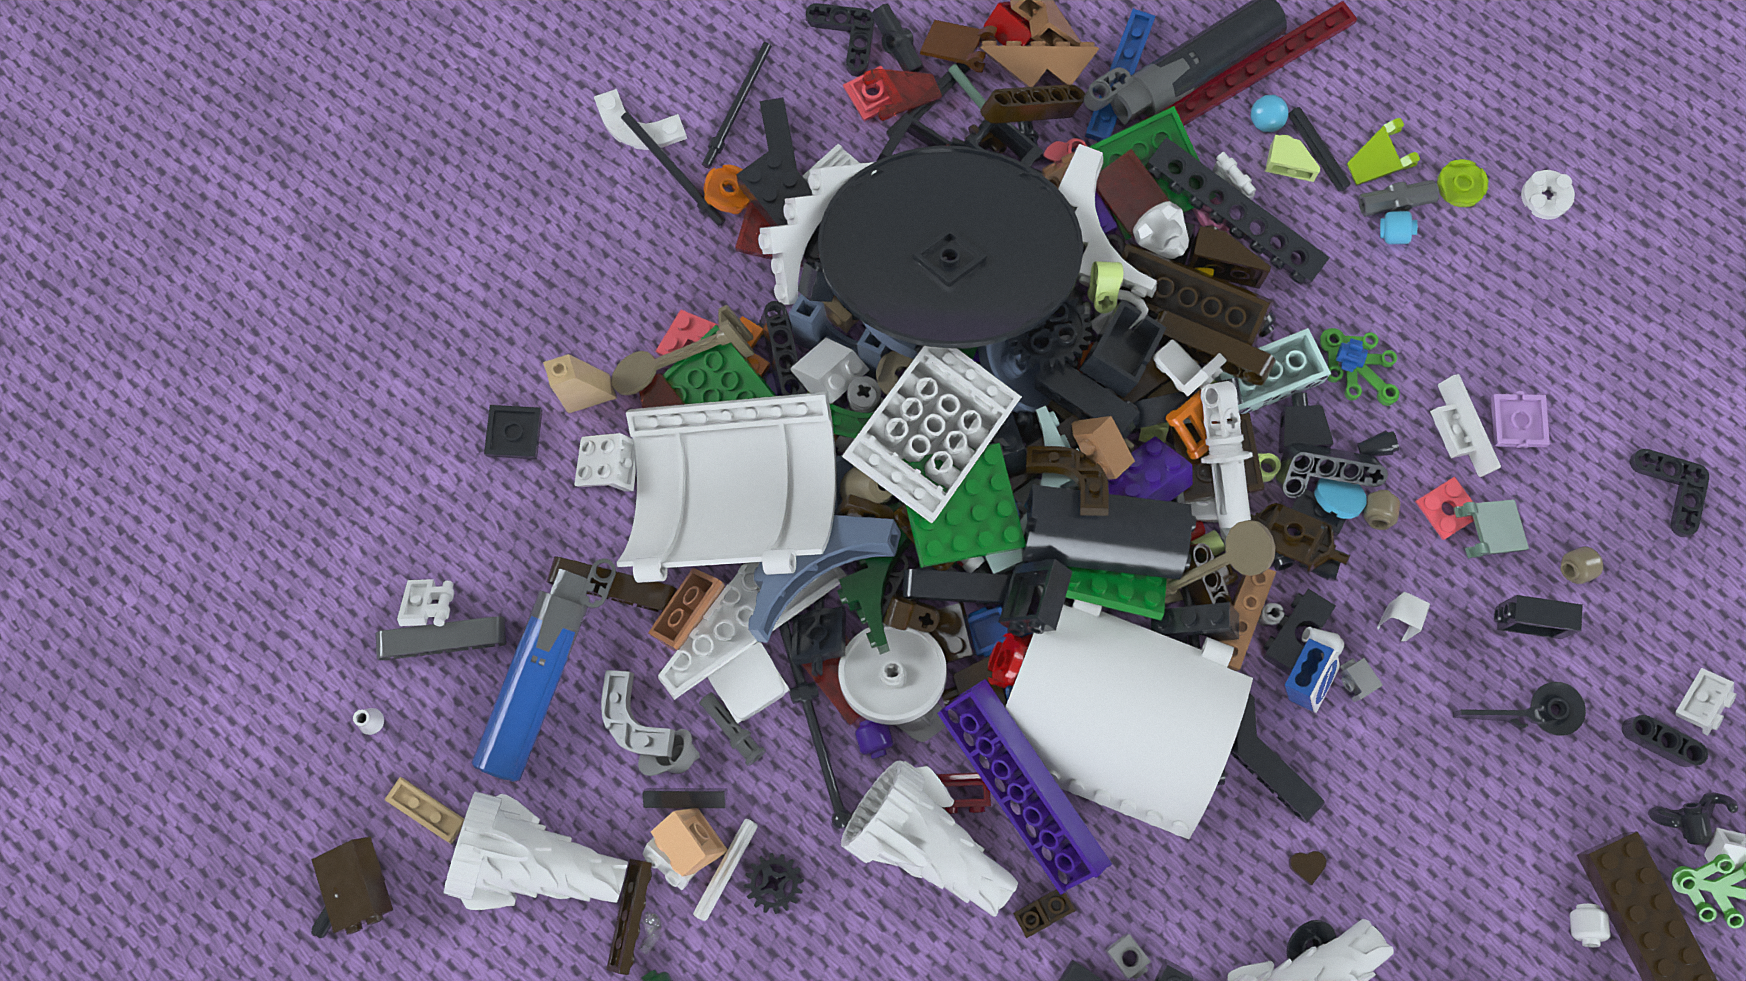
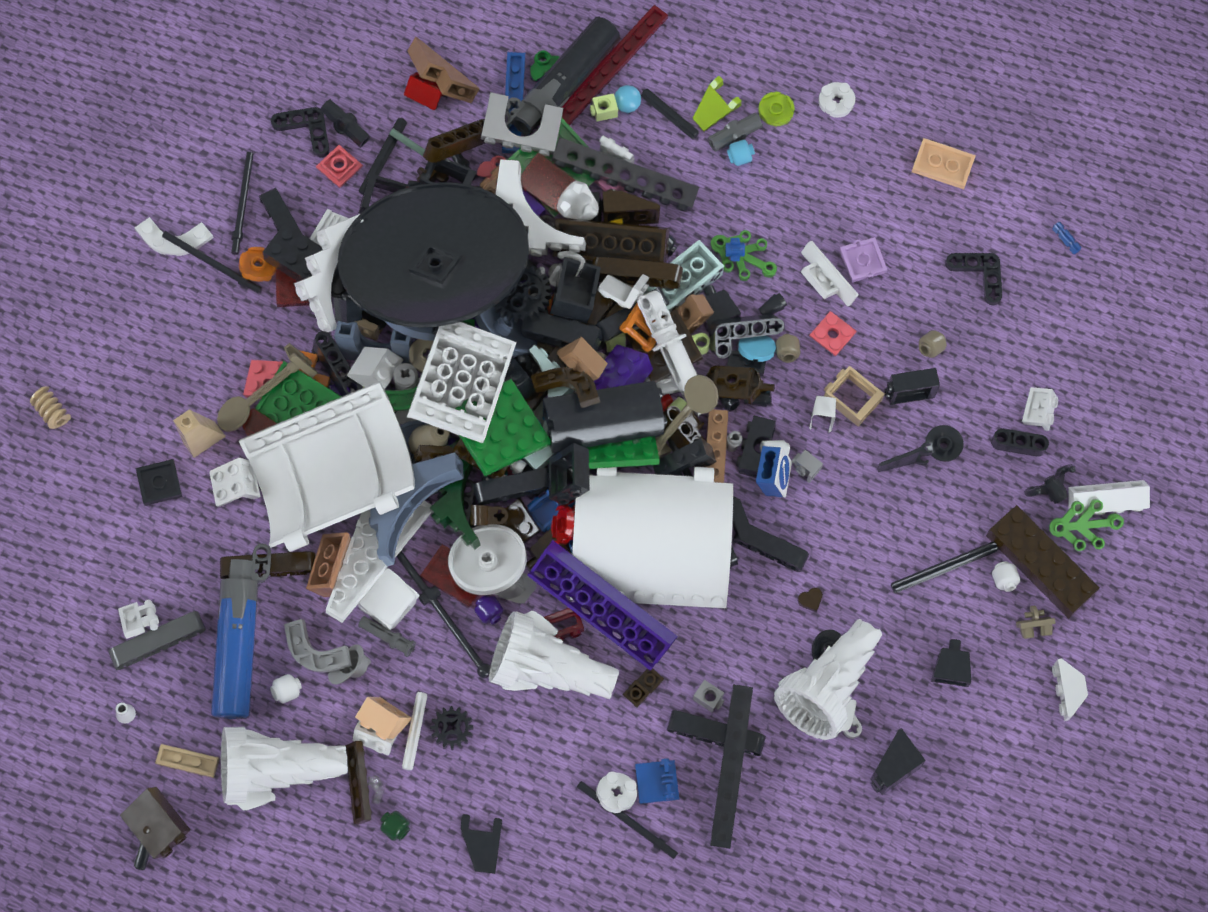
camera: 25 degrees left, 5 degrees down
black slope [642,788,728,808] -> none
black plate [791,596,846,676] -> none
clear red flag [863,69,942,121] -> none
reddish brown flag [920,20,997,73] -> none
medium nougat slope [979,41,1099,87] -> none
yellowish green piece [1087,261,1123,314] -> none
yellowish green slope [1265,135,1320,182] -> none
sand green flag [1454,499,1529,558] -> none
none -> tan piece [30,386,71,429]
none -> white head [270,674,302,703]
none -> light grey arch [481,92,563,156]
none -> green plate [530,50,559,81]
none -> yellowish green brick [590,93,618,122]
none -> medium nougat brick [674,294,714,334]
none -> tan window [824,366,885,427]
none -> black axle [891,541,998,593]
none -> light nougat plate [912,138,976,189]

